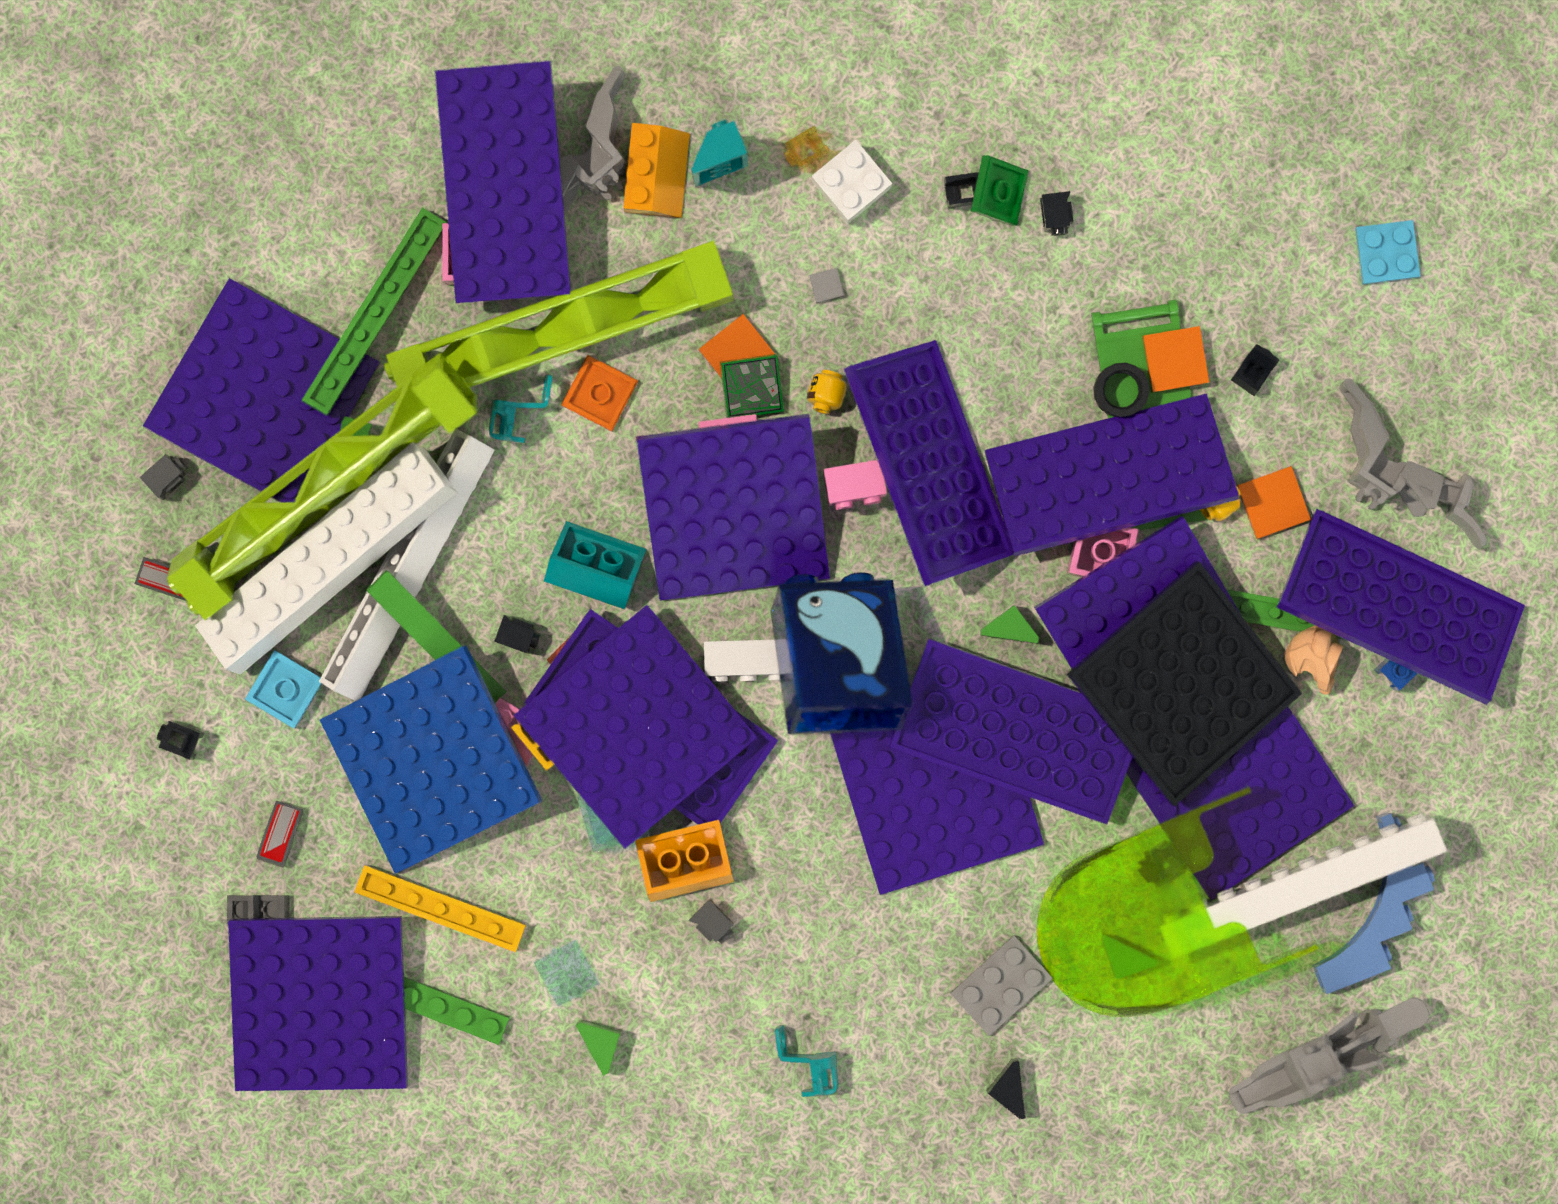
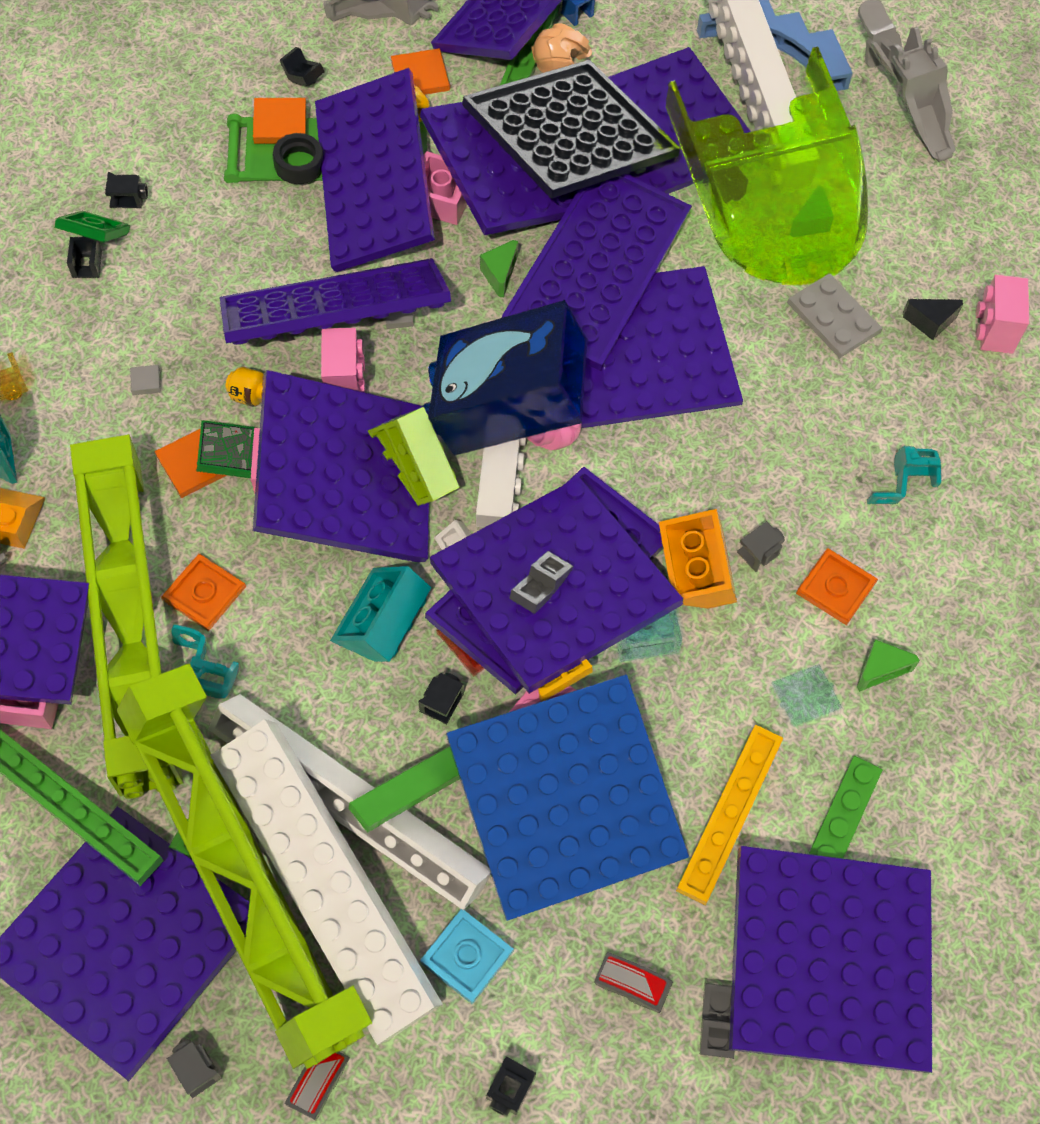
camera: 85 degrees left, 25 degrees down
white brick [811,140,892,225] -> none
none -> lime wedge [368,407,460,506]
none -> white slope [434,520,471,550]
none -> dark grey slope [509,551,573,614]
none -> orange tile [796,548,878,625]
none -> bright pink brick [976,275,1029,354]

